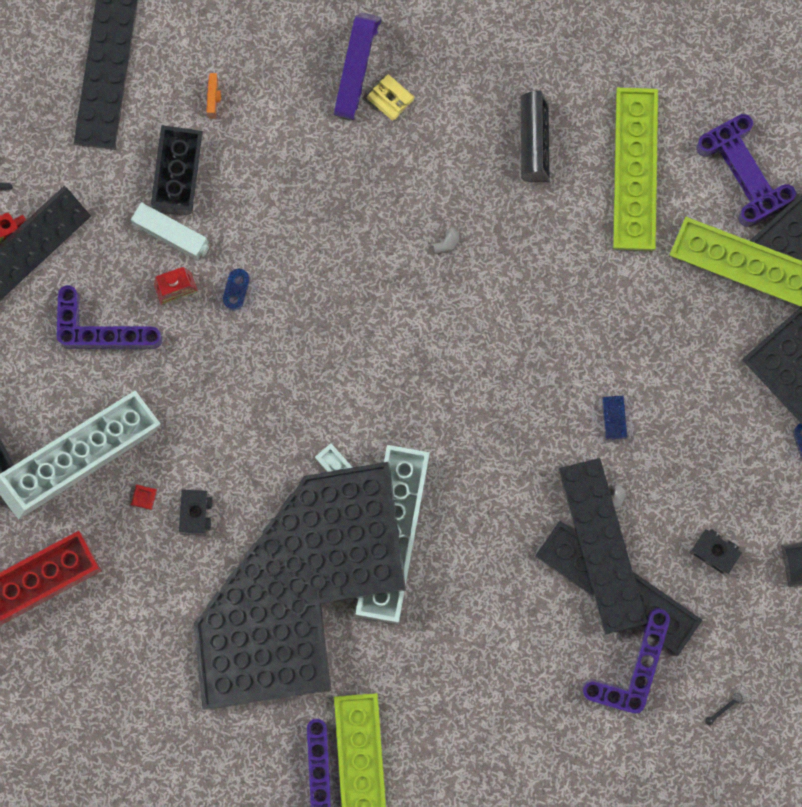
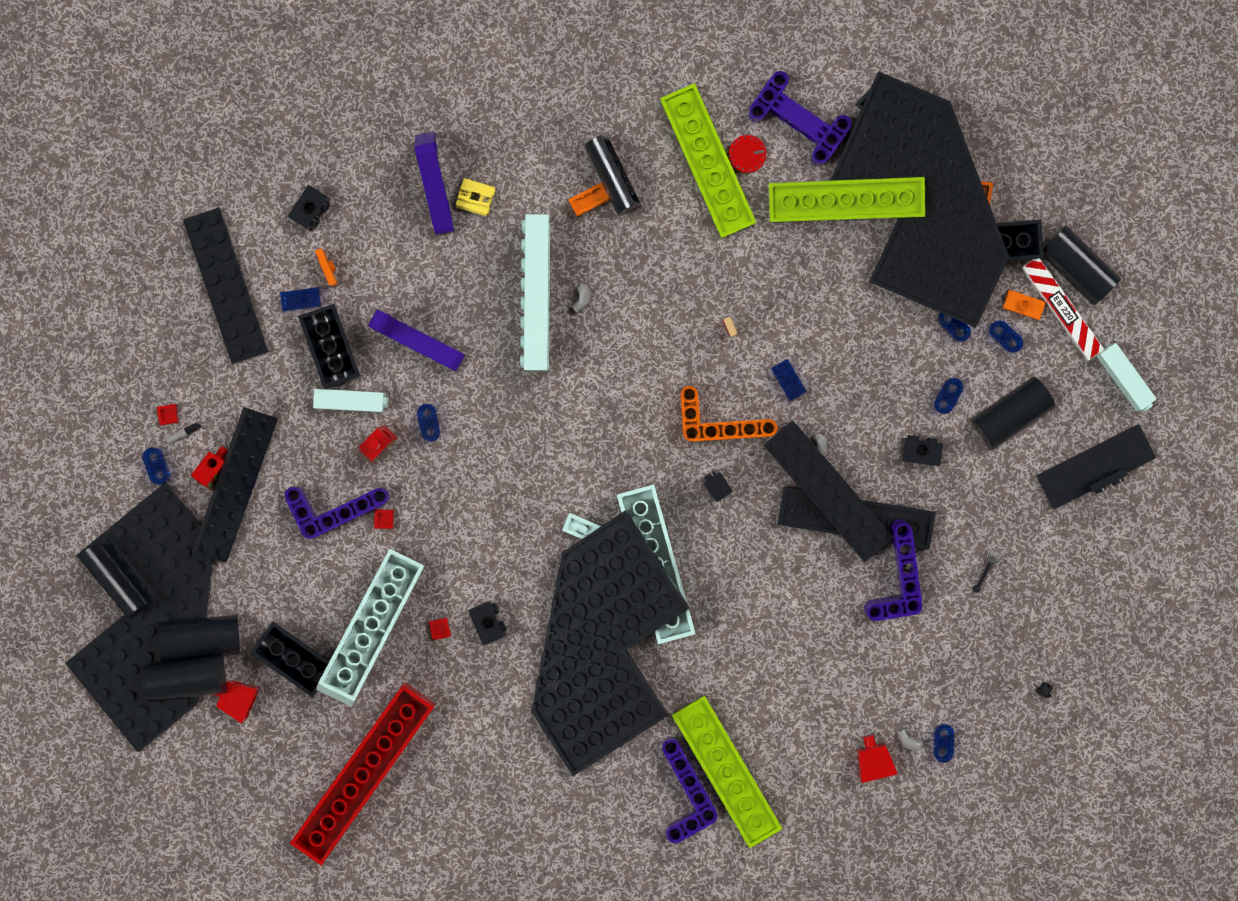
camera: 20 degrees left, 10 degrees up
none -> clear blue plate [280,287,322,312]
none -> black brick [287,184,331,231]
none -> dark purple beam [368,309,465,372]
none -> red tile [374,509,394,529]
none -> light aqua brick [520,214,550,372]
none -> orange plate [568,182,610,217]
none -> orange beam [680,386,778,442]
none -> black brick [703,471,733,502]
none -> tan tile [722,317,737,338]
none -> red tile [728,135,766,174]
none -> clear blue plate [933,378,963,414]

